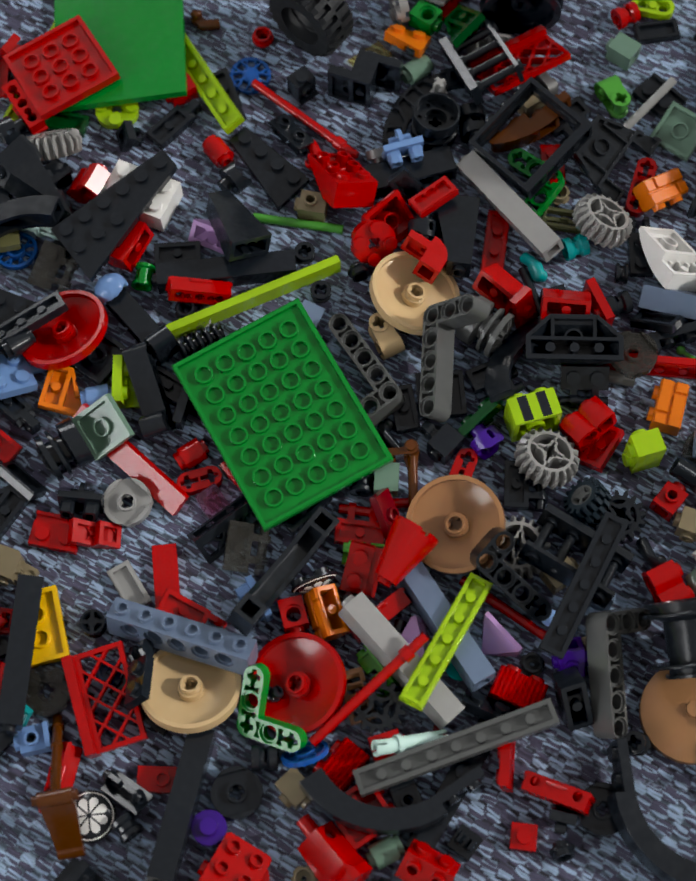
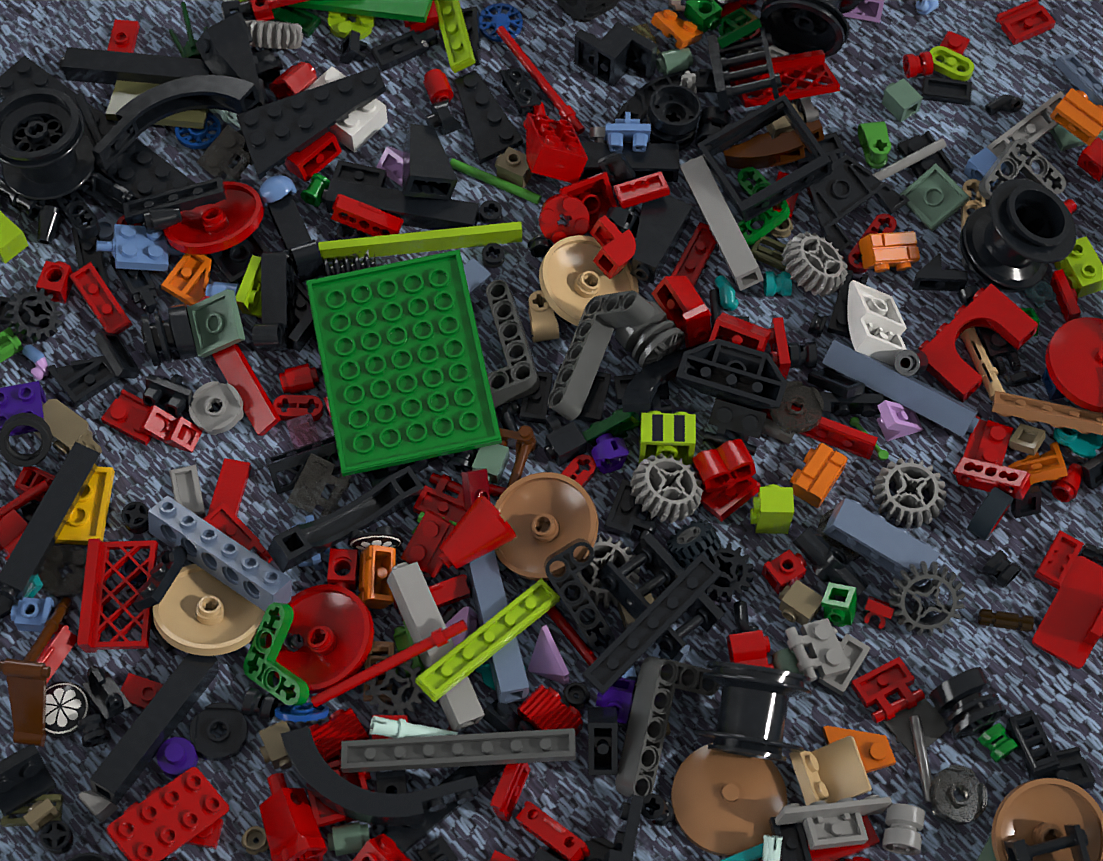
camera: 15 degrees right, 5 degrees down
black brick [287,65,319,106] -> none

